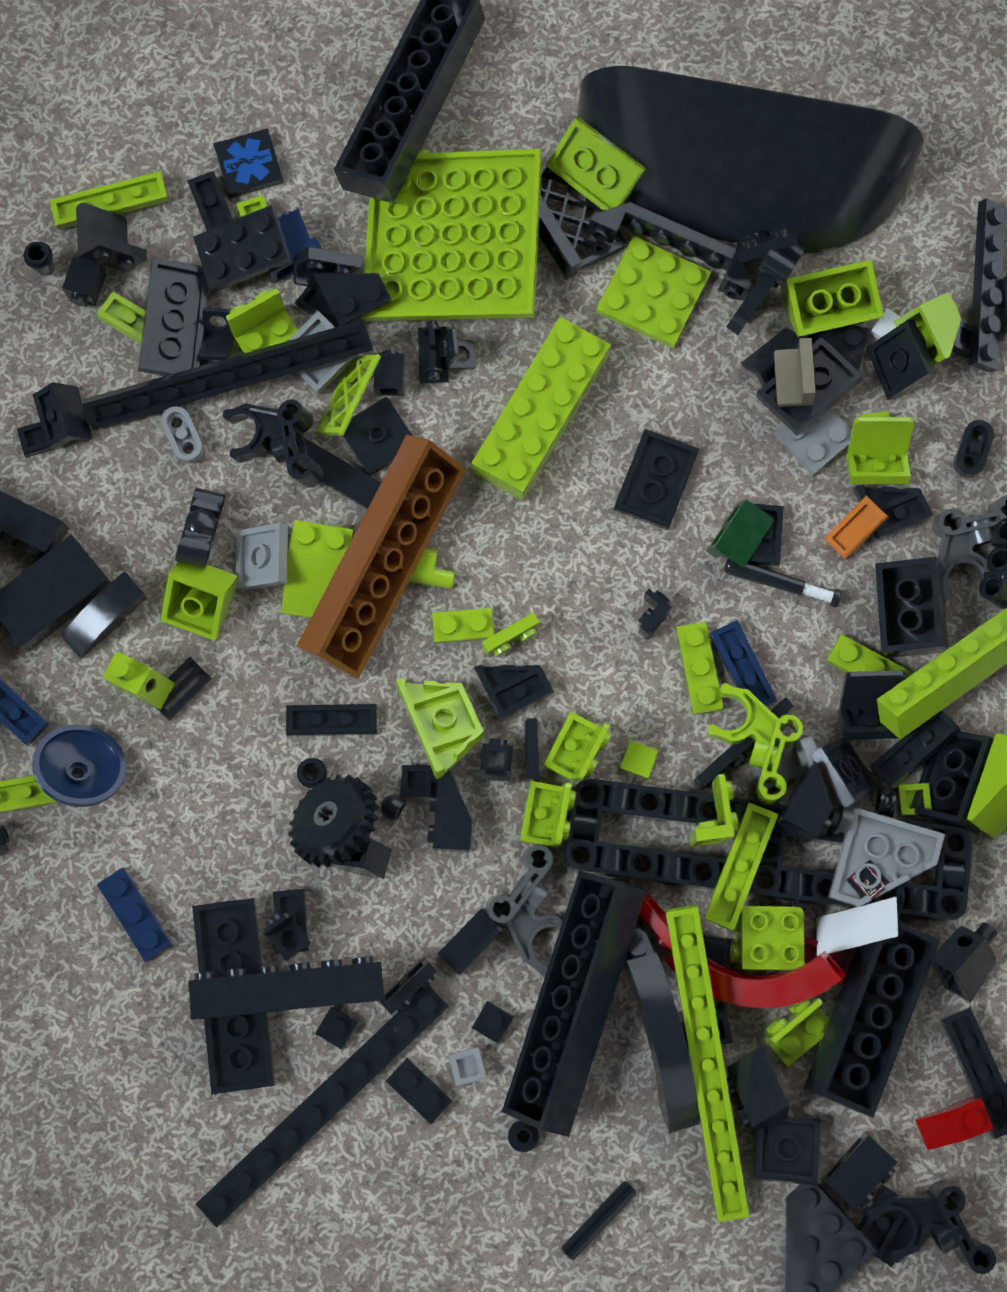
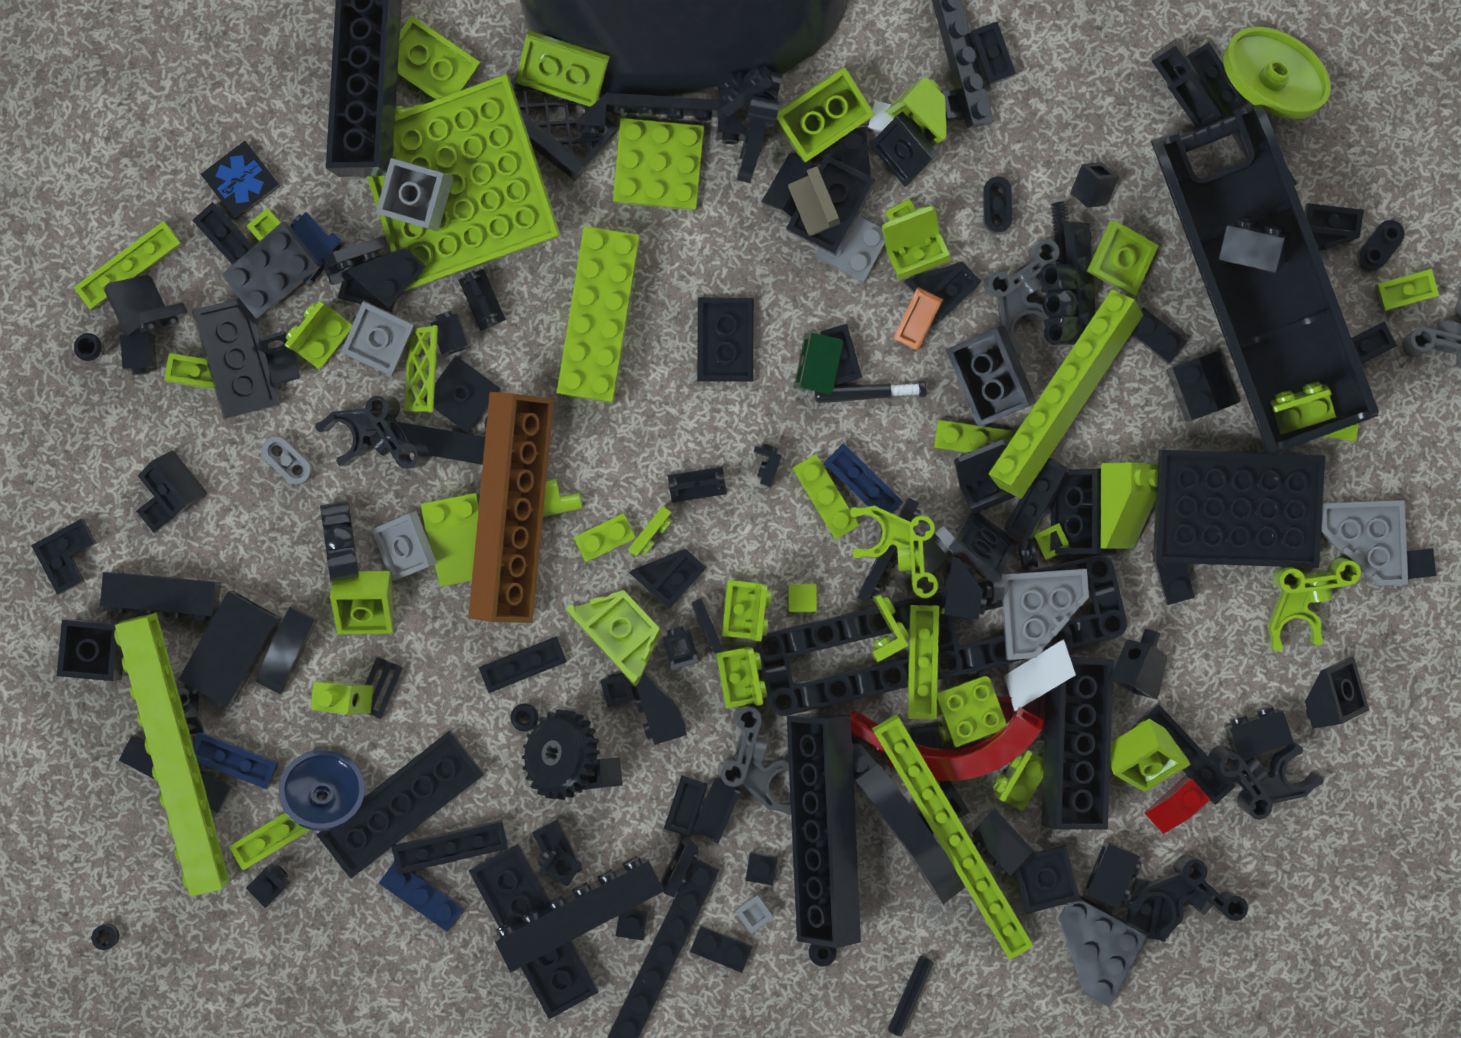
camera: 20 degrees left, 10 degrees up
black plate [82,319,373,430] -> none
black hinge [381,795,406,822] -> none
black bracket [439,328,476,369] -> none
black tile [846,860,889,904] -> none
none -> black plate [316,730,485,879]
none -> light grey brick [376,158,453,231]
none -> black plate [391,820,508,875]
none -> lime plate [397,15,482,100]
none -> black tile [664,775,708,837]
none -> black hinge [667,467,727,503]
none -> lime slope [1110,719,1190,792]

